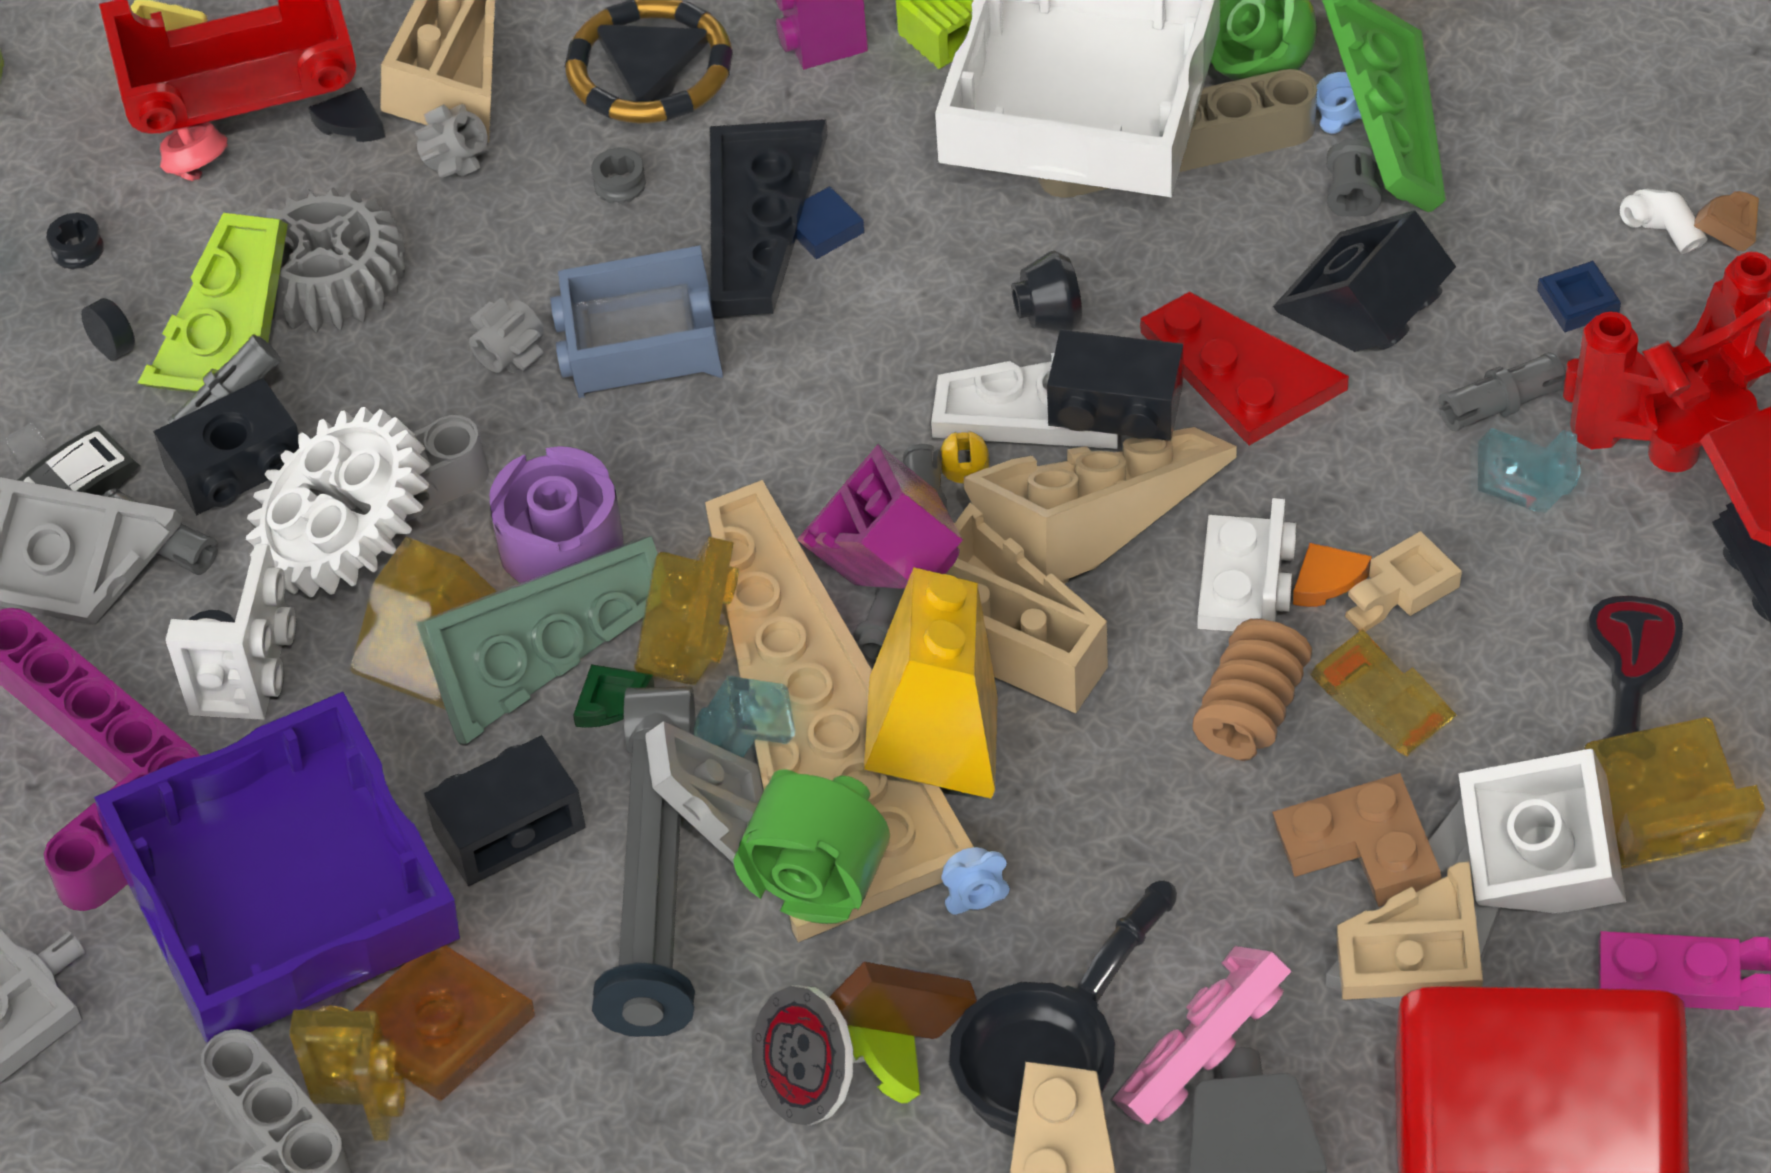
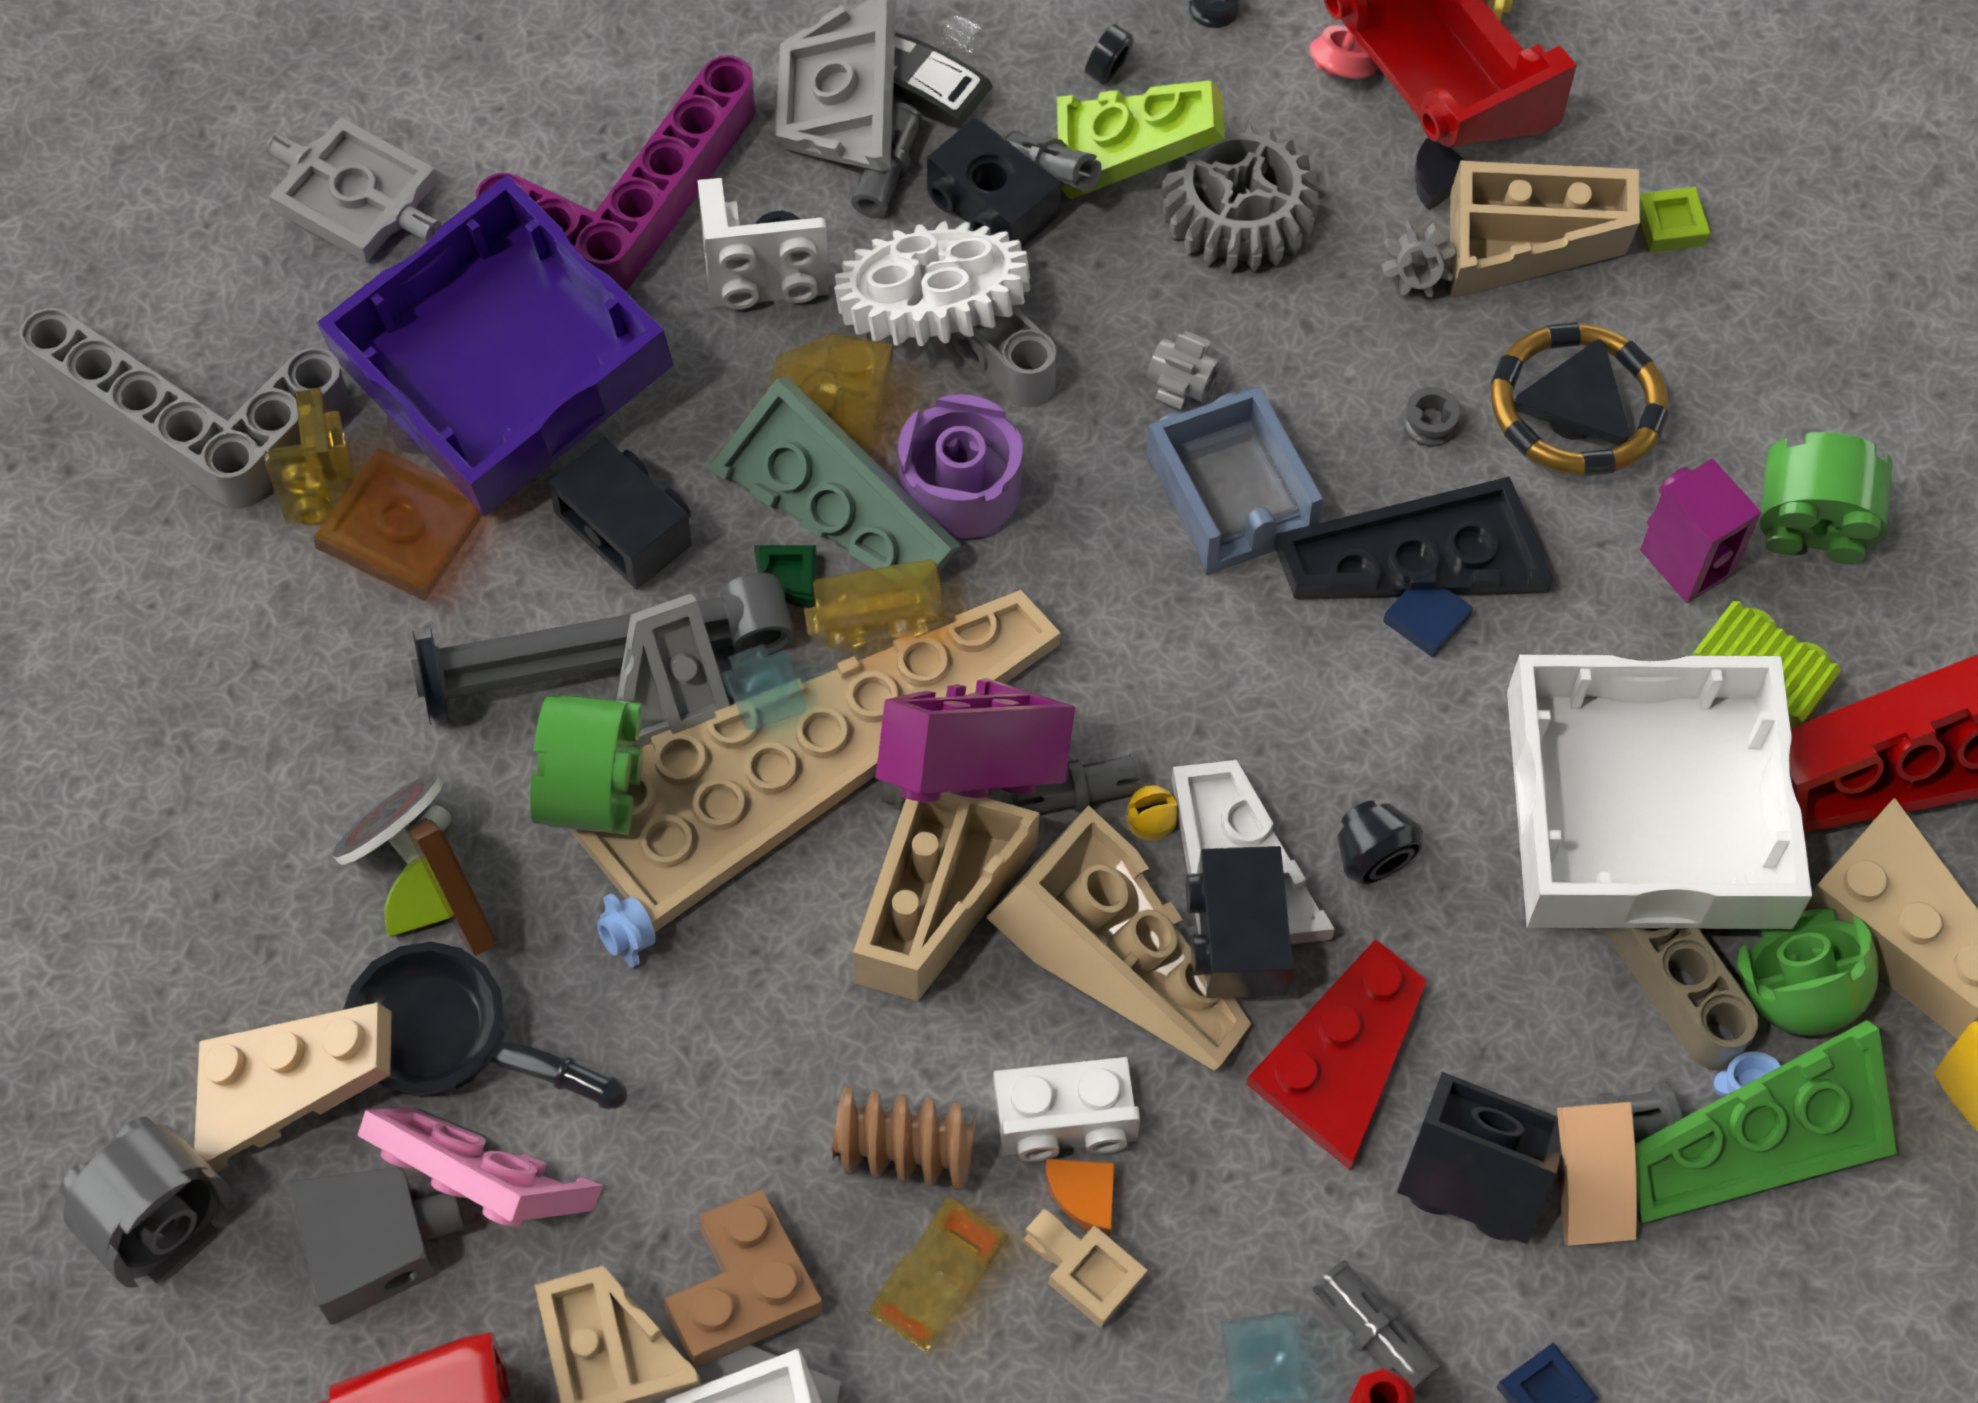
camera: 70 degrees right, 10 degrees up
yellow slope [864,568,998,799] -> none
none -> light nougat slope [1557,1102,1637,1246]

